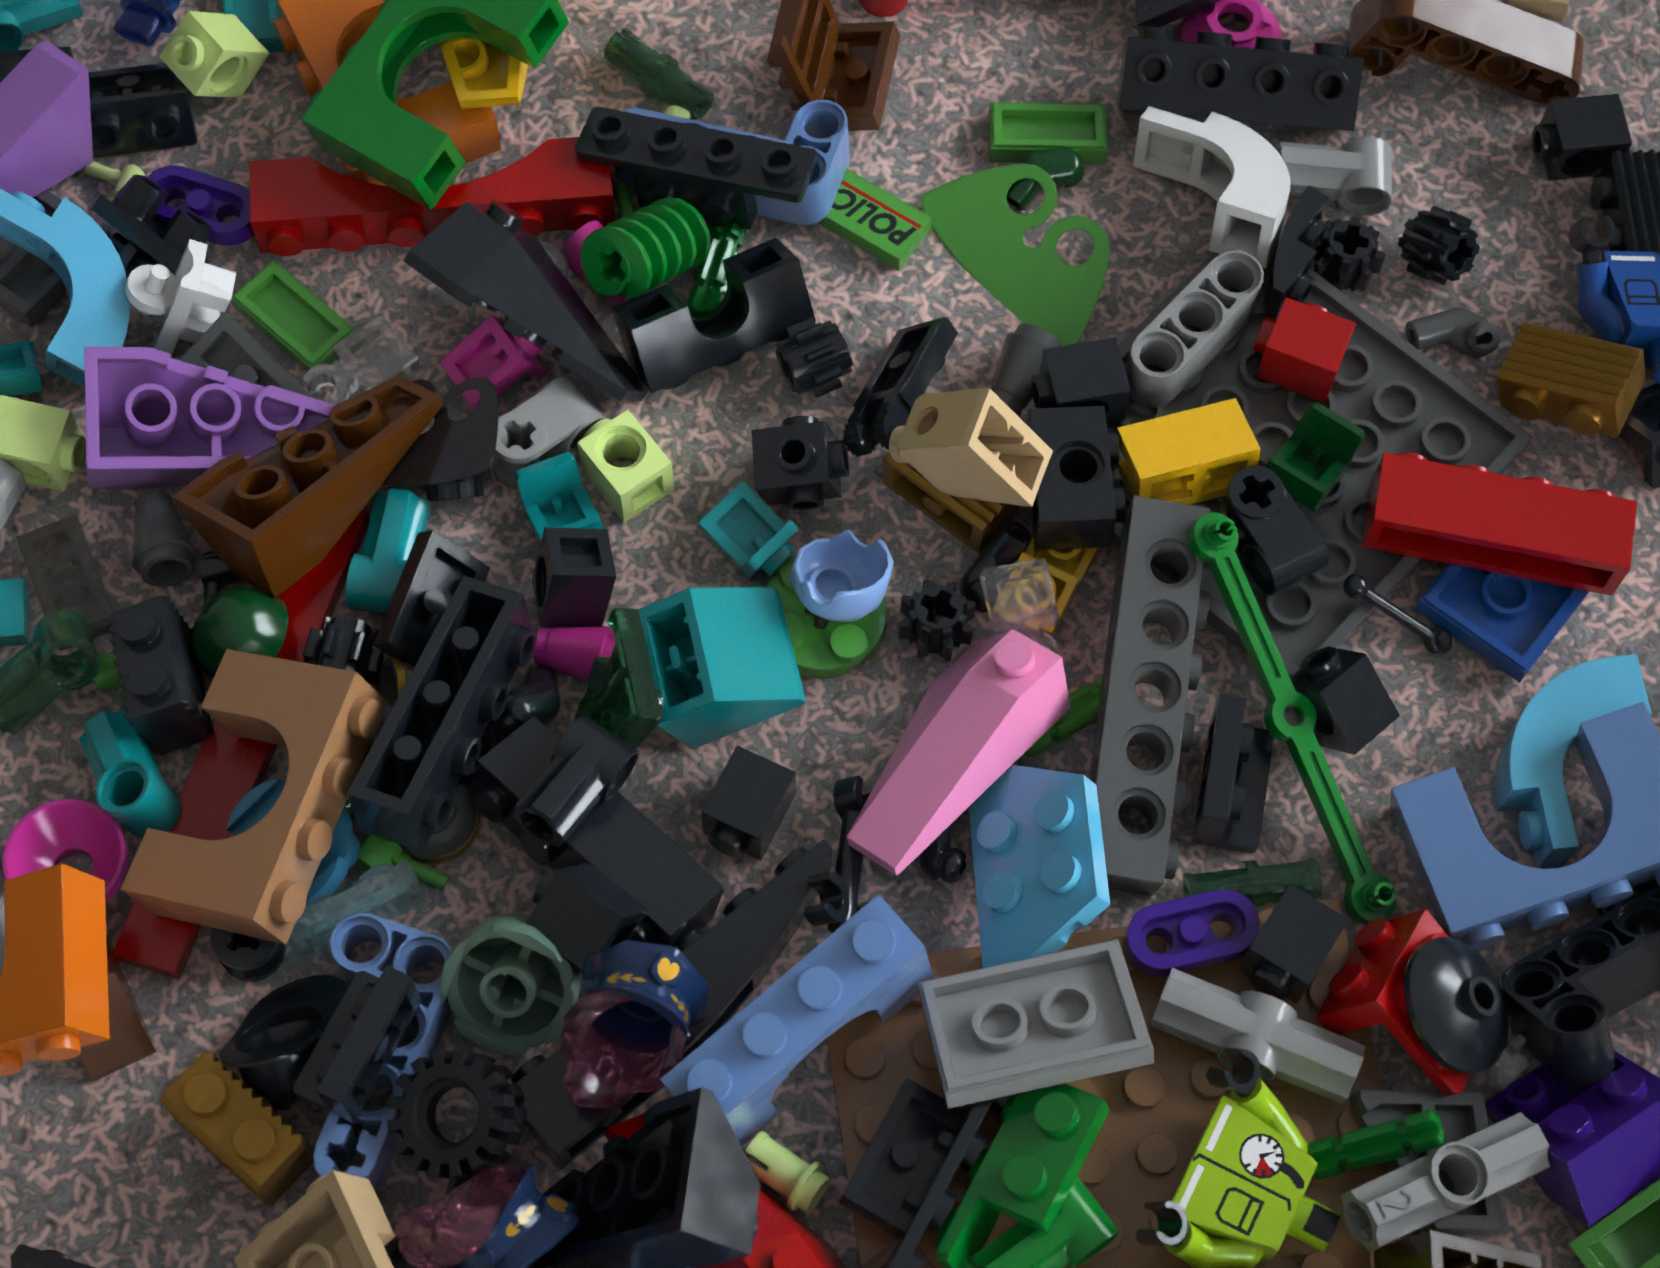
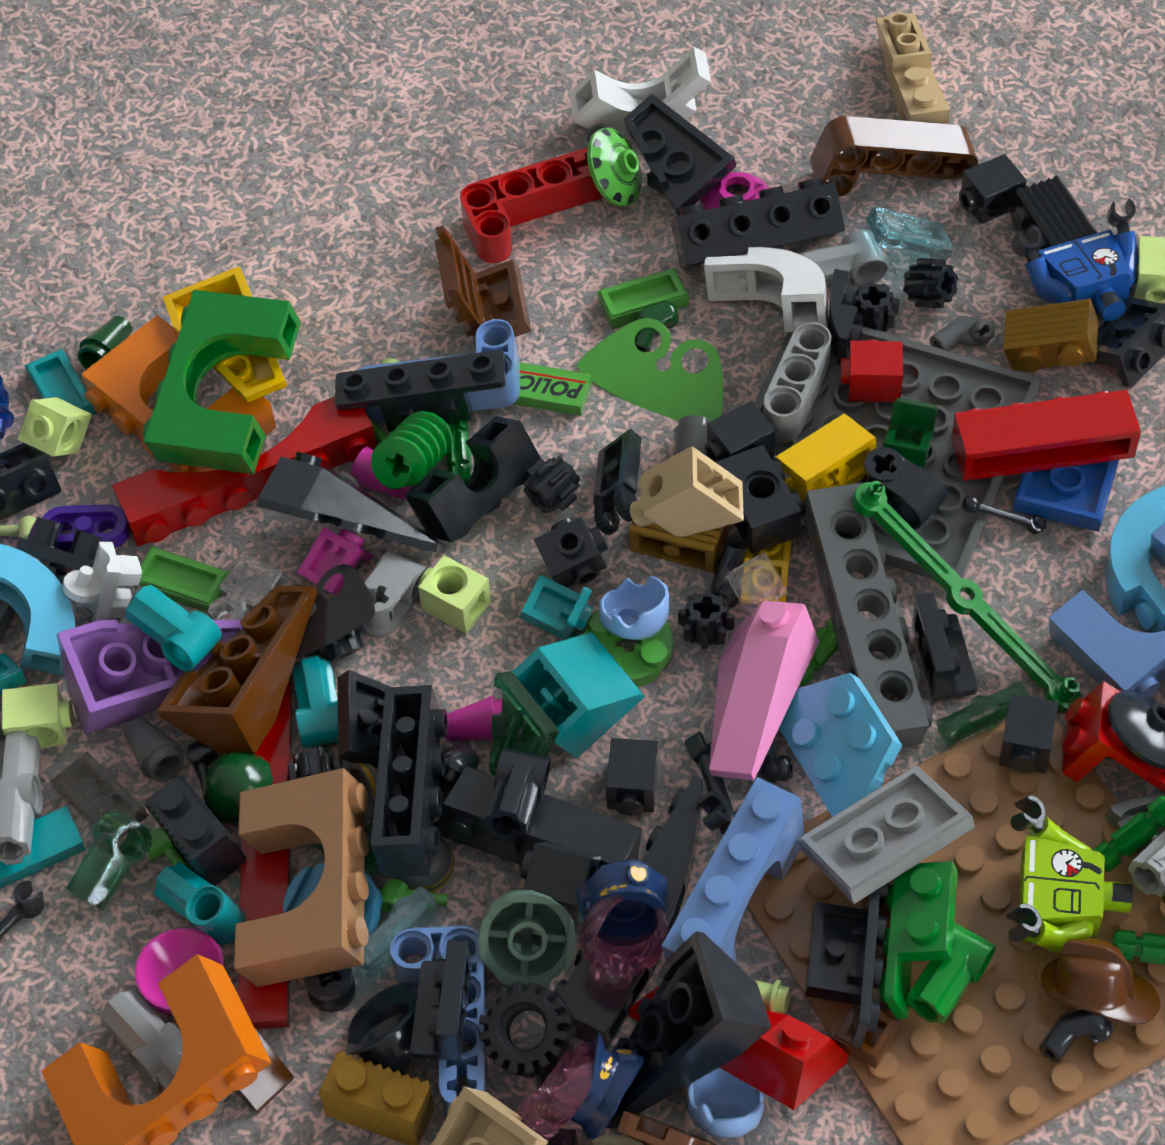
camera: 15 degrees left, 10 degrees down
teal bracket [514,452,604,545] -> none
black brick [532,527,616,627] -> none
clear green pin [604,28,714,121] -> none
dark purple plate [1124,889,1260,977] -> none
light grey piece [1149,968,1366,1104] -> none
black brick [1290,646,1400,755] -> none
none -> teal piece [124,584,222,672]
none -> clear light blue plate [866,206,954,260]

